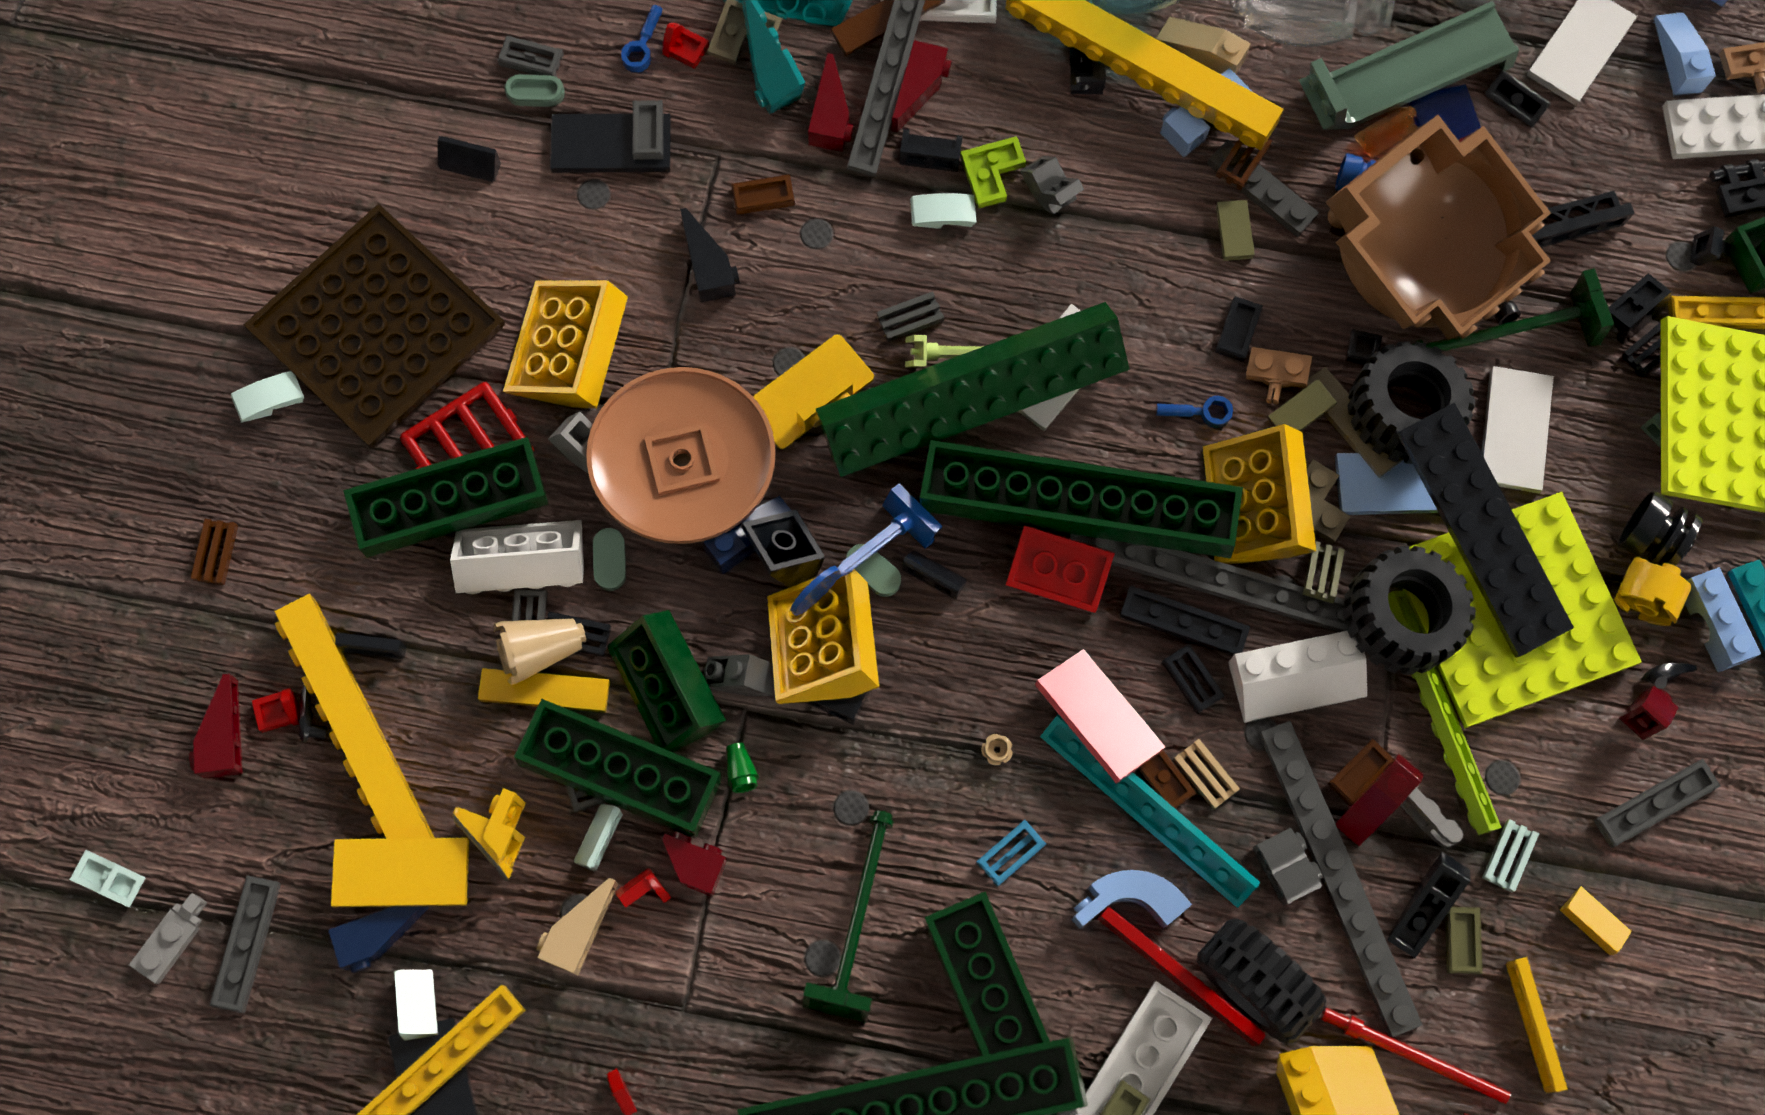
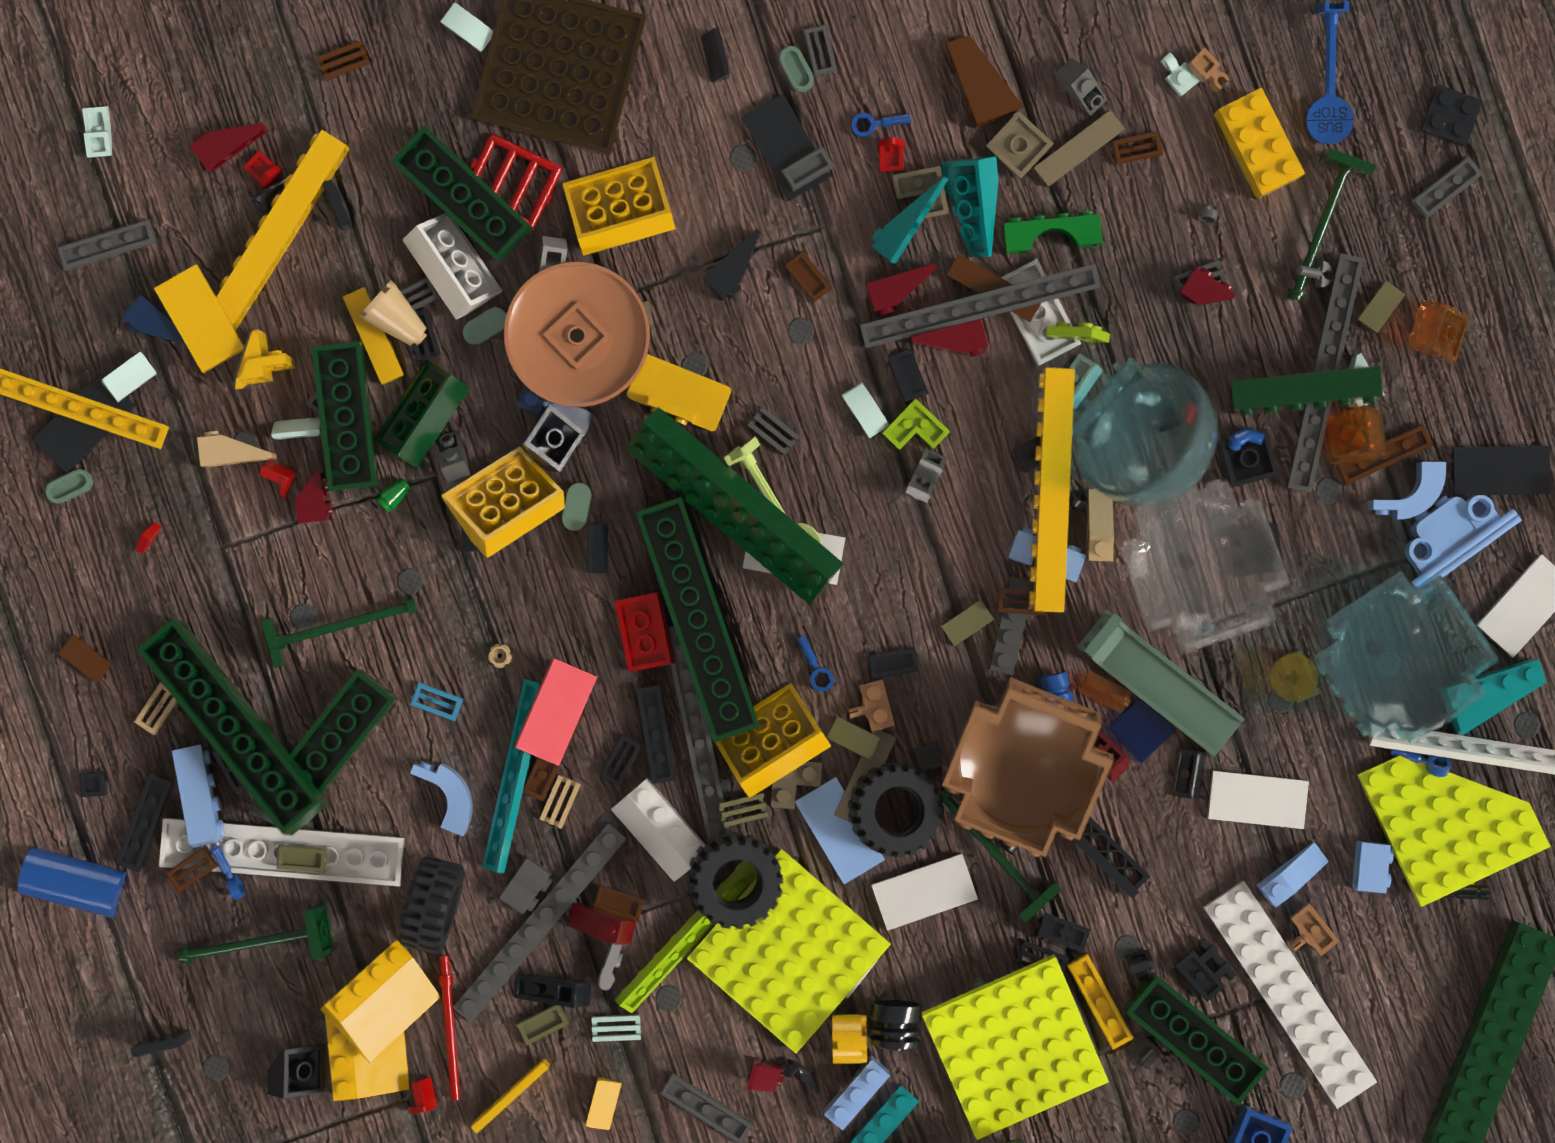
camera: 65 degrees right, 15 degrees up
light grey hinge [129,893,207,984] -> none
blue piece [790,484,943,616] -> none
red tile [1097,907,1266,1046] -> none
black plate [1396,403,1574,657] -> none

